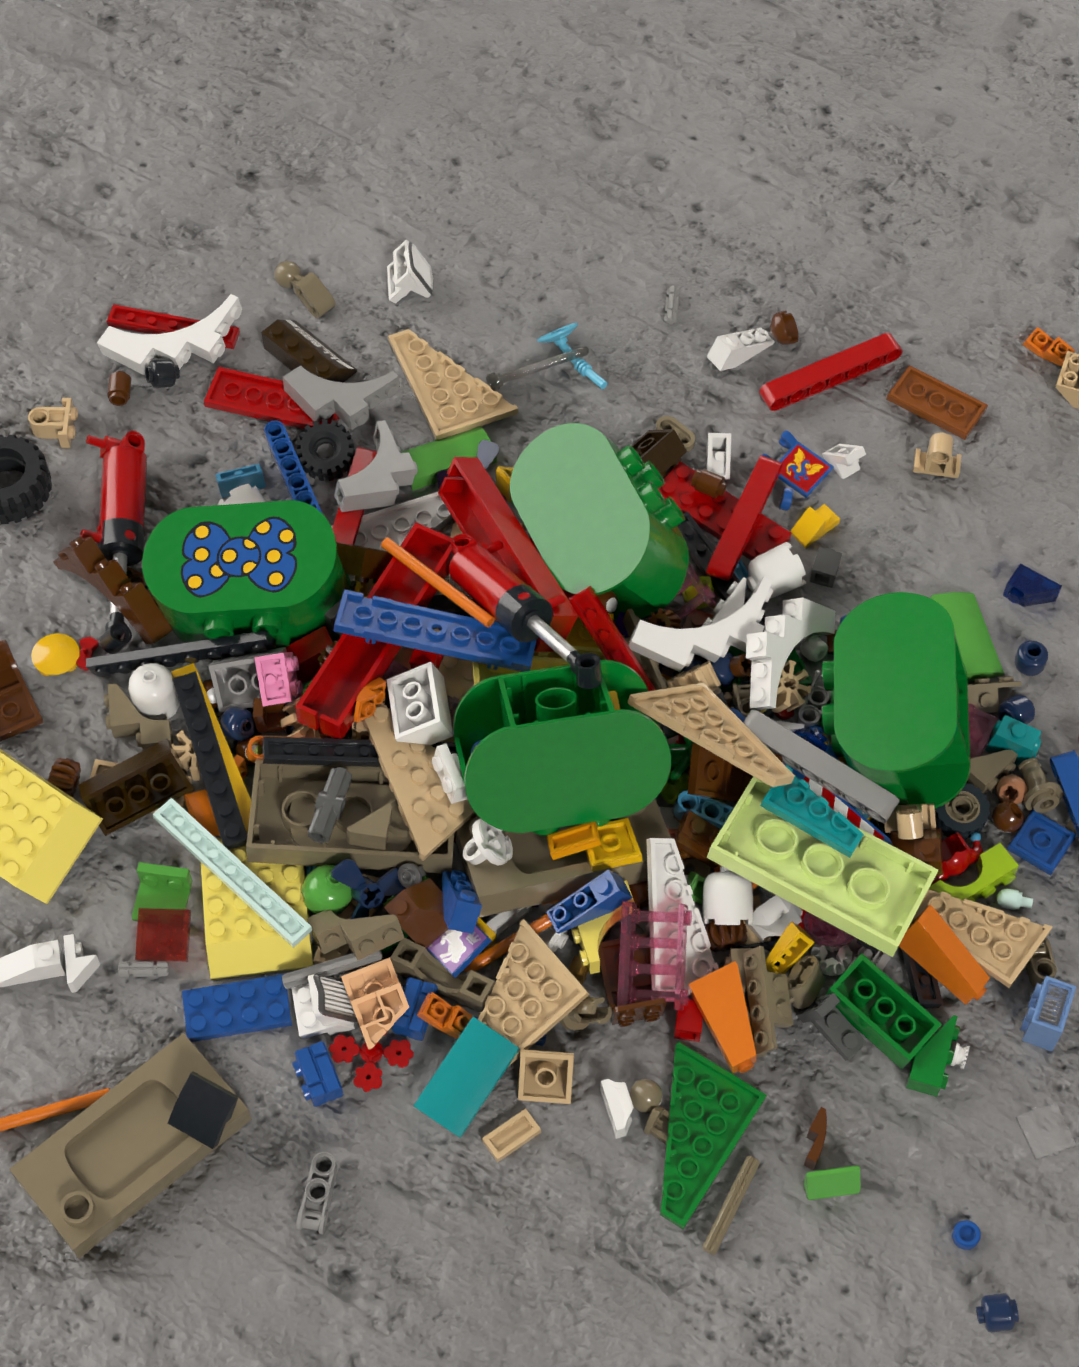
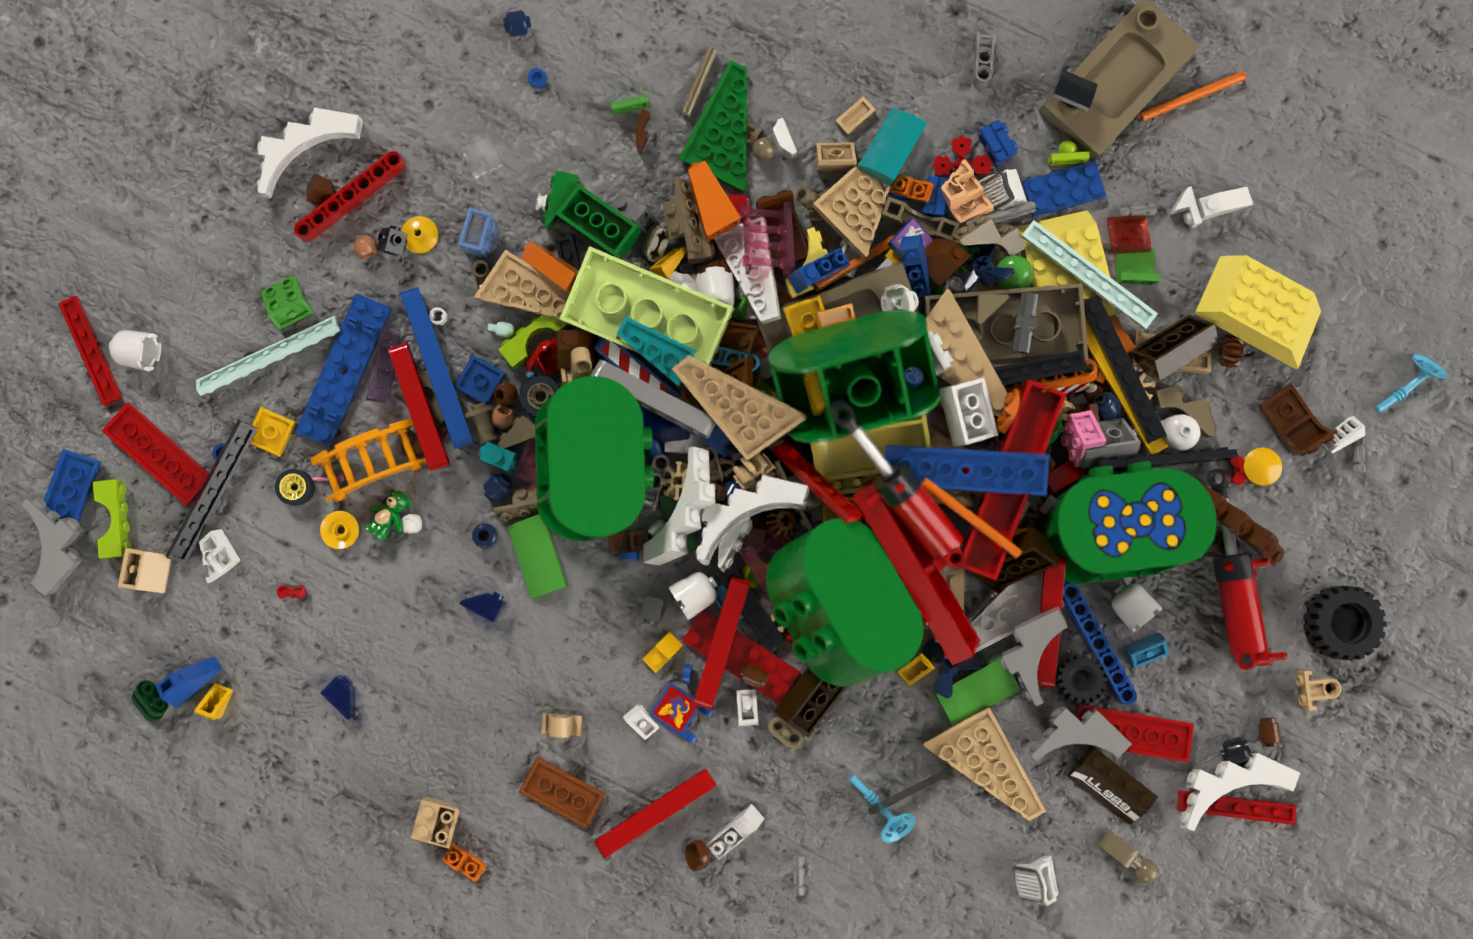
camera: 175 degrees right, 25 degrees up
none -> lime tile [1047,140,1090,166]

